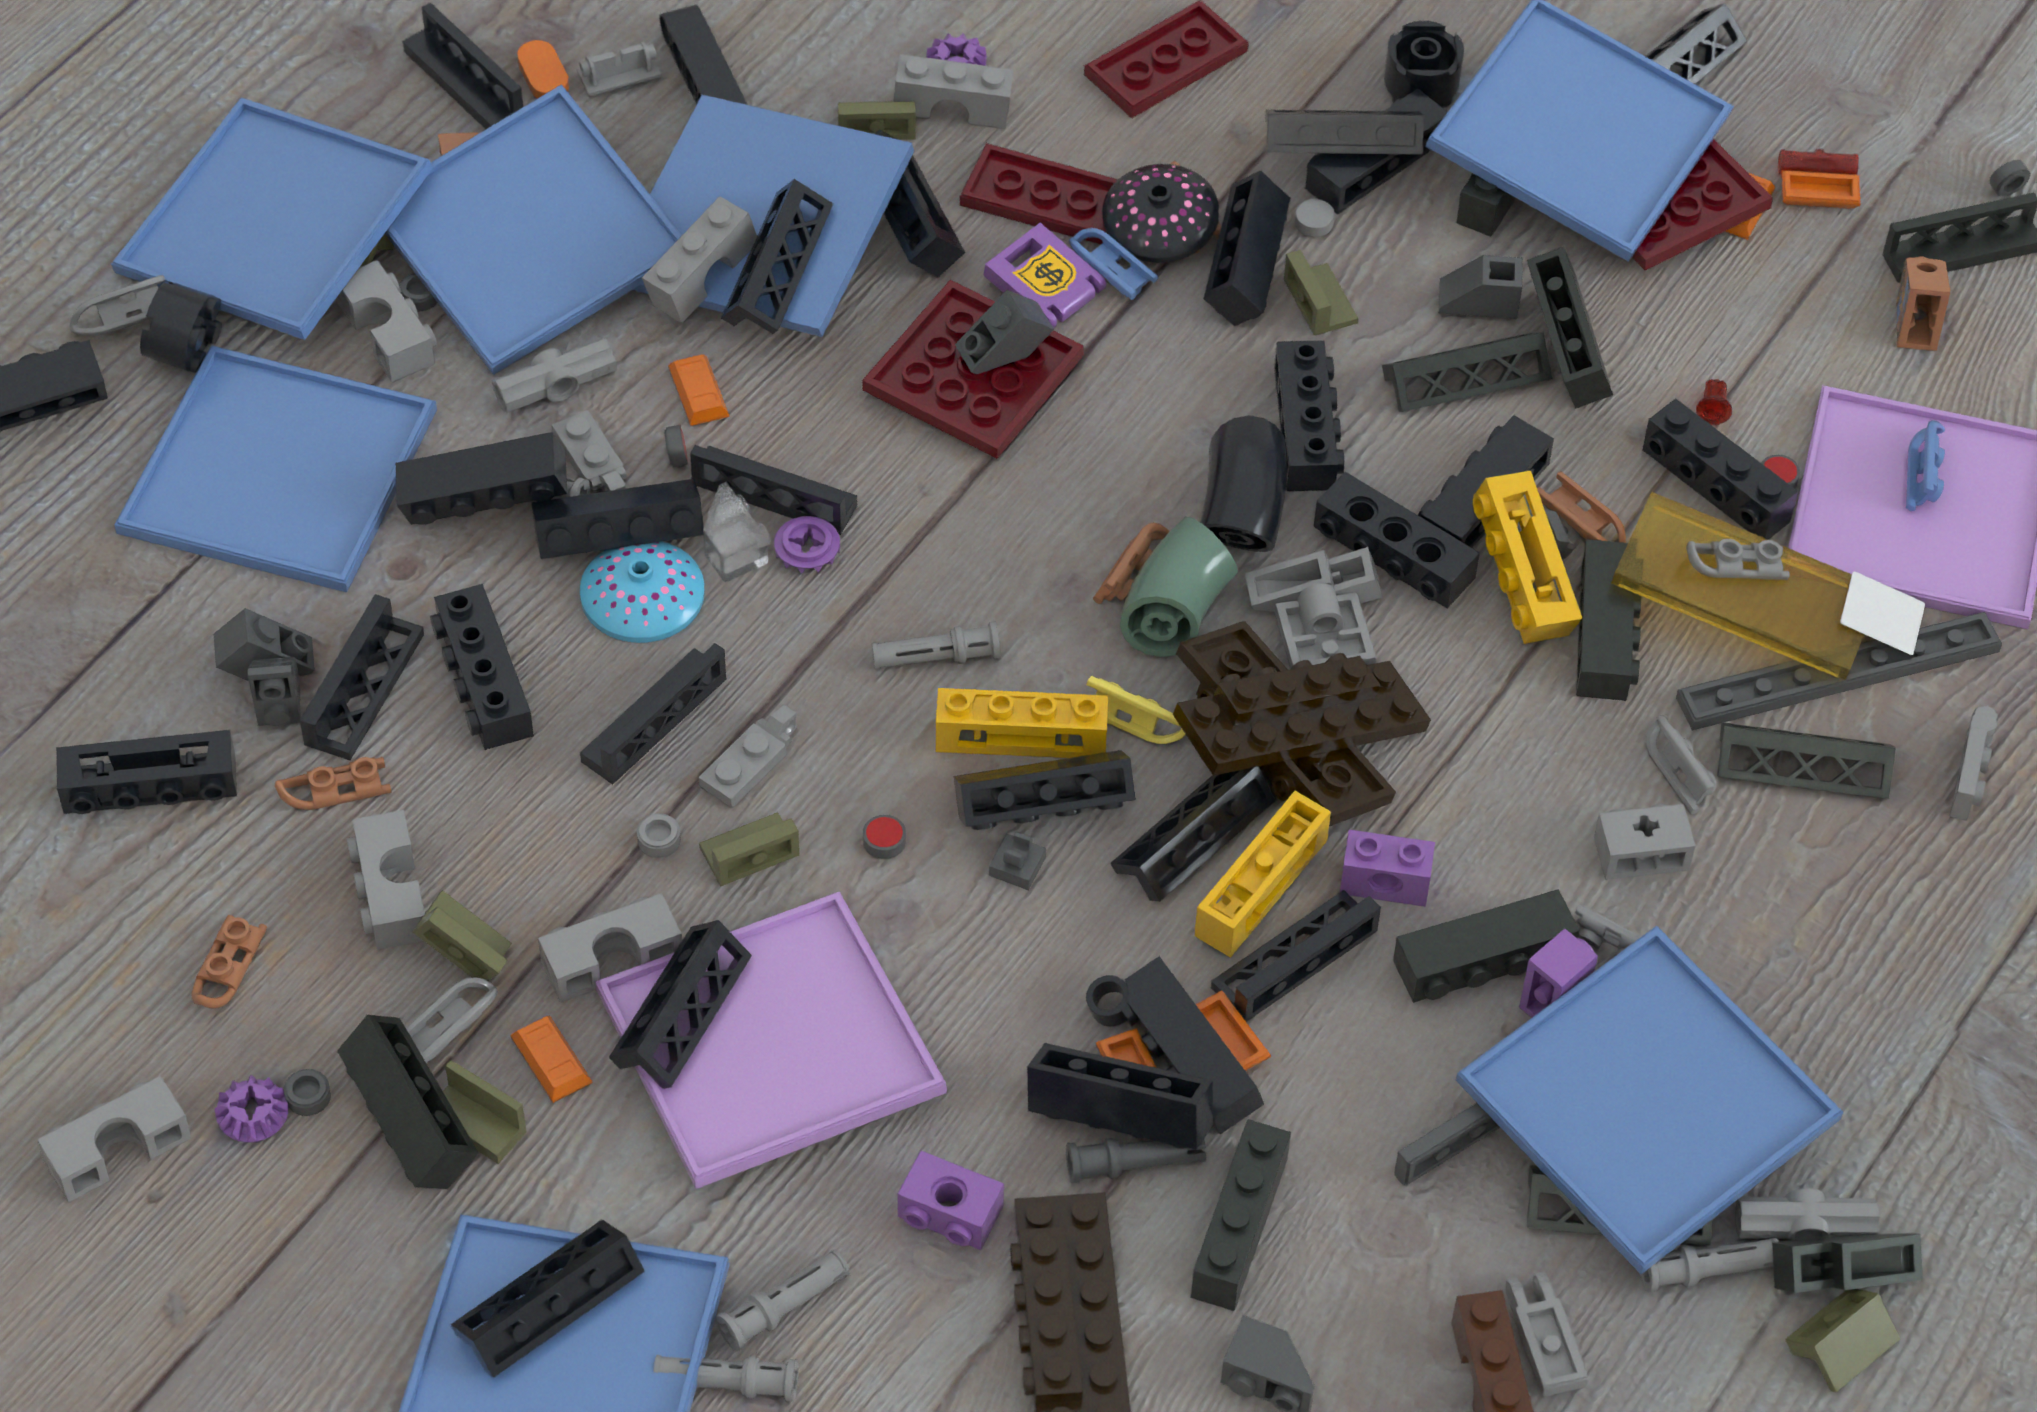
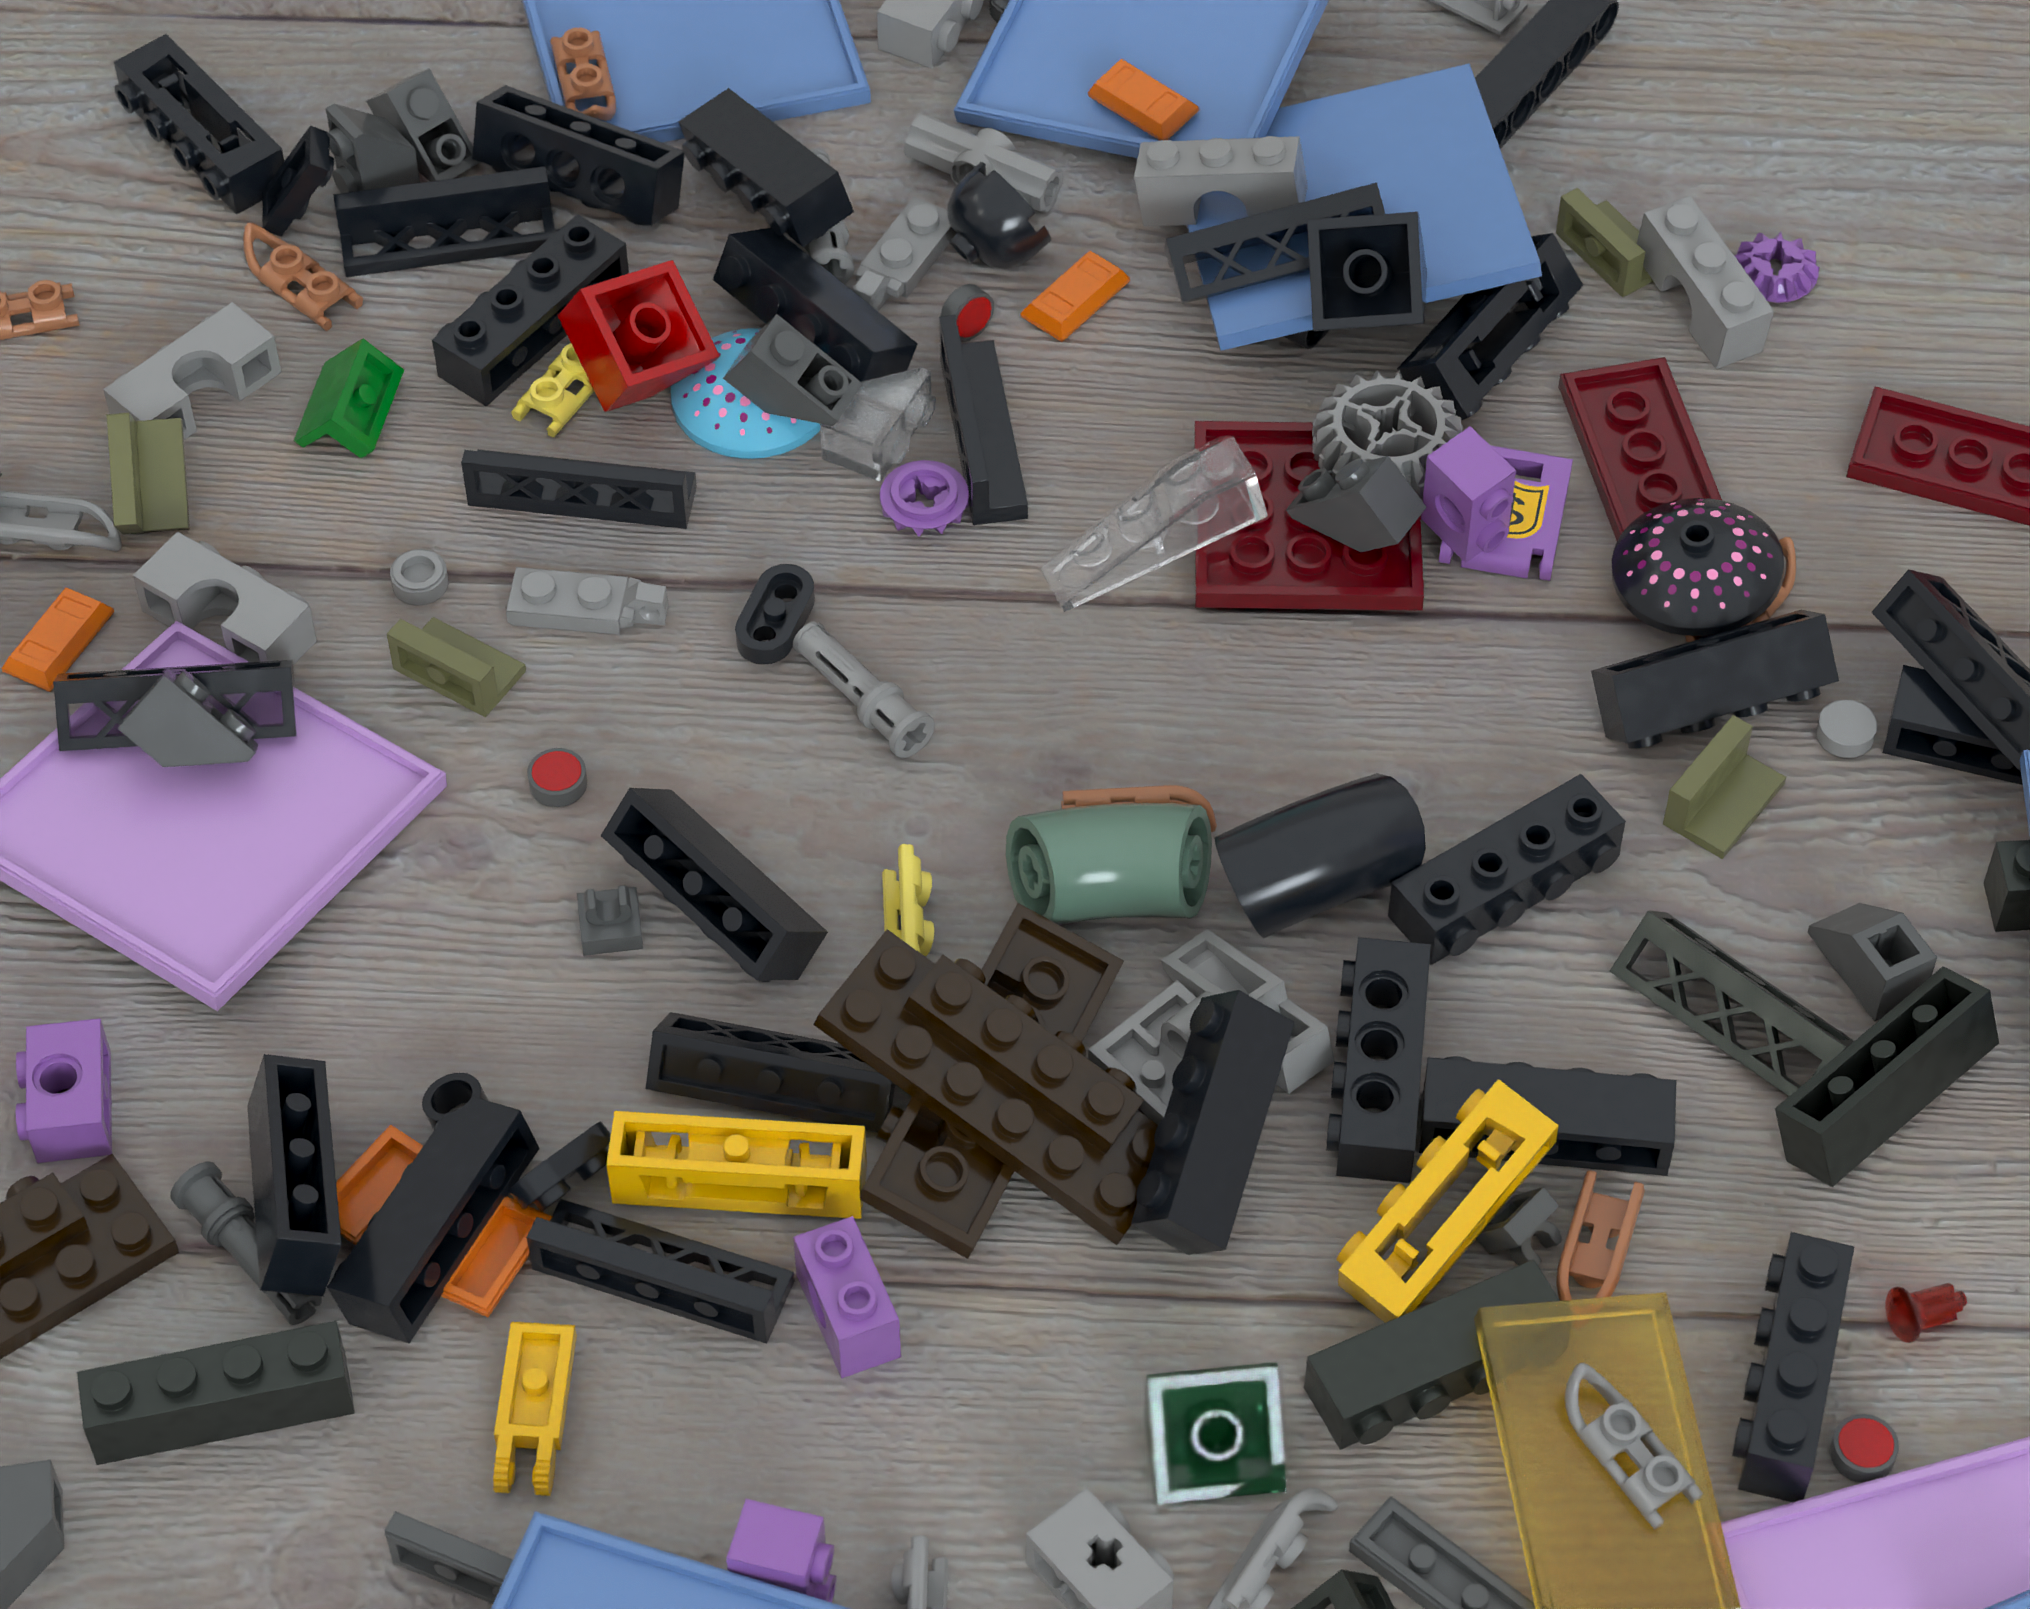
camera: 60 degrees right, 0 degrees up
yellow brick [936,688,1108,758] -> none
medium blue piece [1069,228,1158,300] -> none
pearl dark grey brick [1393,889,1580,1003] -> none
none -> dark grey slope [118,668,258,767]
none -> black plate [262,125,334,237]
none -> green panel [294,338,405,458]
none -> black brick [472,85,685,226]
none -> yellow hinge [493,1322,577,1496]
none -> black plate [508,1121,611,1212]
none -> light yellow piece [511,343,594,437]
none -> nougat piece [550,27,616,121]
none -> red slope [558,260,720,412]
none -> dark grey slope [723,314,863,426]
none -> black plate [735,564,815,664]
none -> black cylinder [947,162,1051,269]
none -> clear wedge [1041,436,1268,612]
none -> orange tile [1088,59,1199,141]
none -> black brick [1131,990,1295,1255]
none -> clear green slope [1144,1362,1287,1504]
none -> black slope [1307,212,1427,331]
none -> light grey gear [1312,370,1463,500]
none -> medium lavender brick [1421,426,1516,563]

